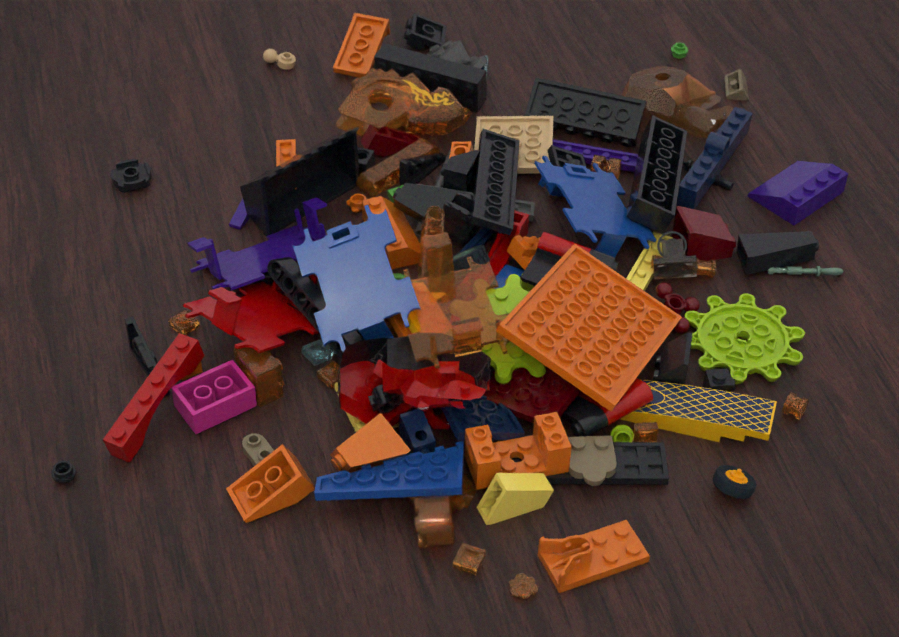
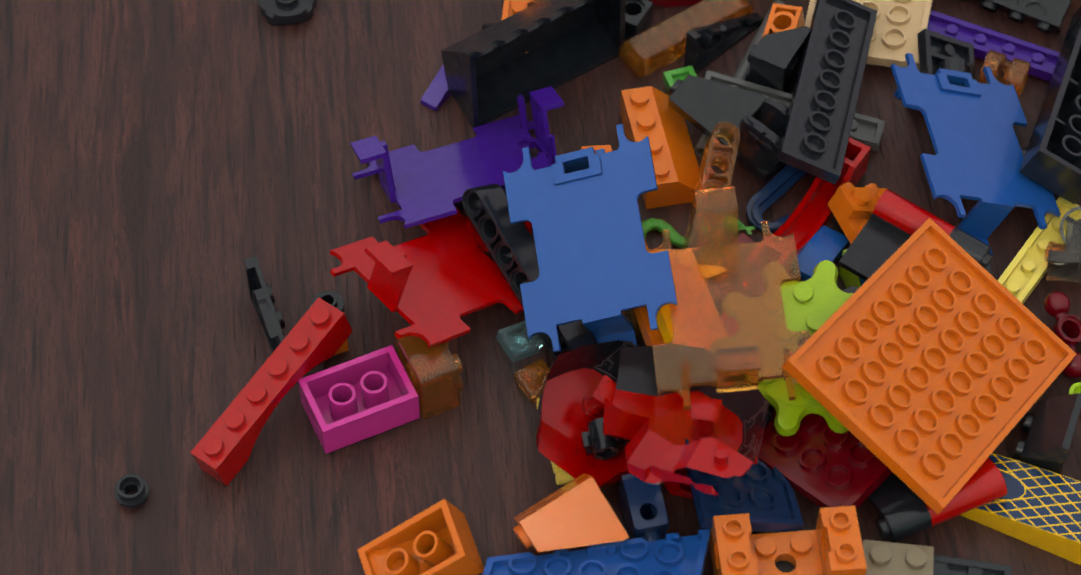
camera: 10 degrees right, 10 degrees up
clear orange plate [168,309,200,335] -> none
dark tan plate [242,433,274,466] -> none
orange plate [347,194,366,213] -> none
black wheel [441,245,490,280] -> none
lime plate [610,425,634,442] -> none
clear orange plate [632,422,659,442] -> none

